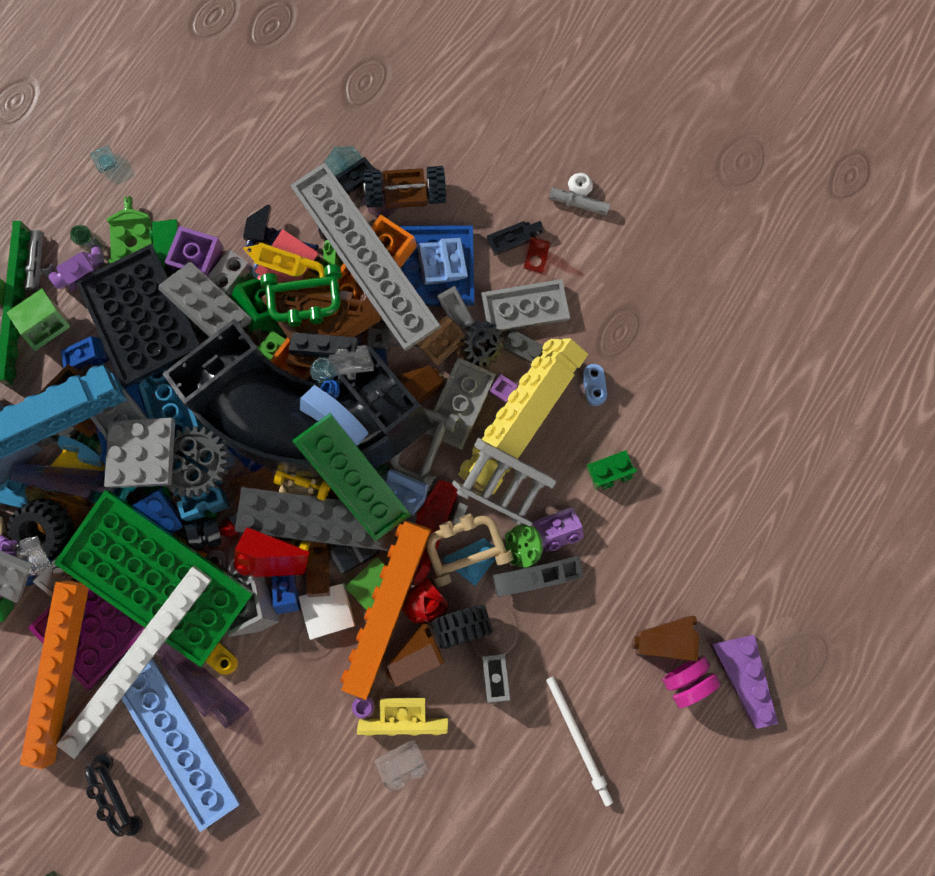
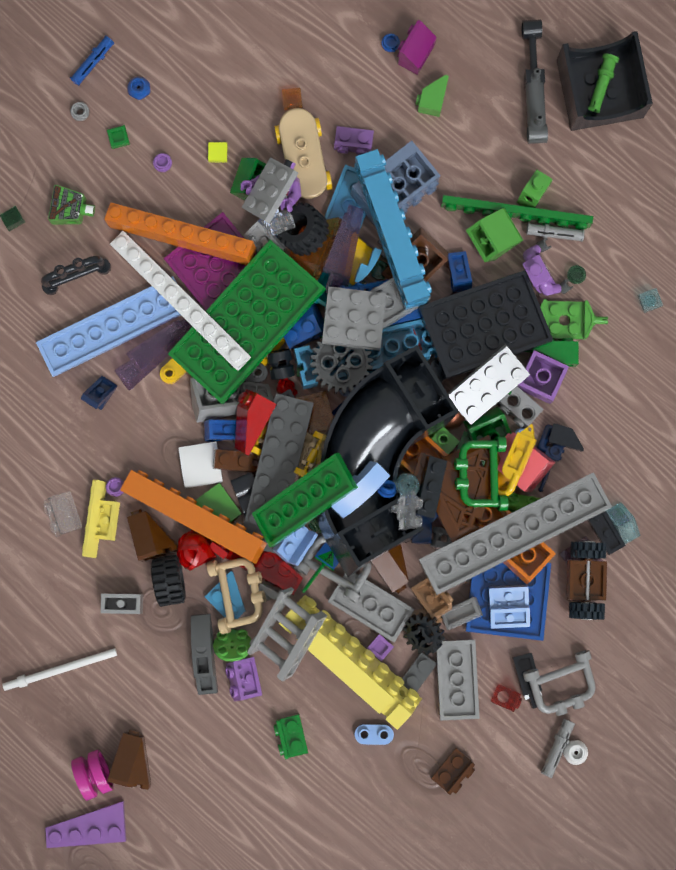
camera: 100 degrees right, 5 degrees up
none -> torso [48,185,95,225]
none -> dark blue slope [81,376,117,410]
none -> piece [302,543,339,593]
none -> reddish brown bracket [431,748,475,795]
none -> light grey bar [523,650,596,716]

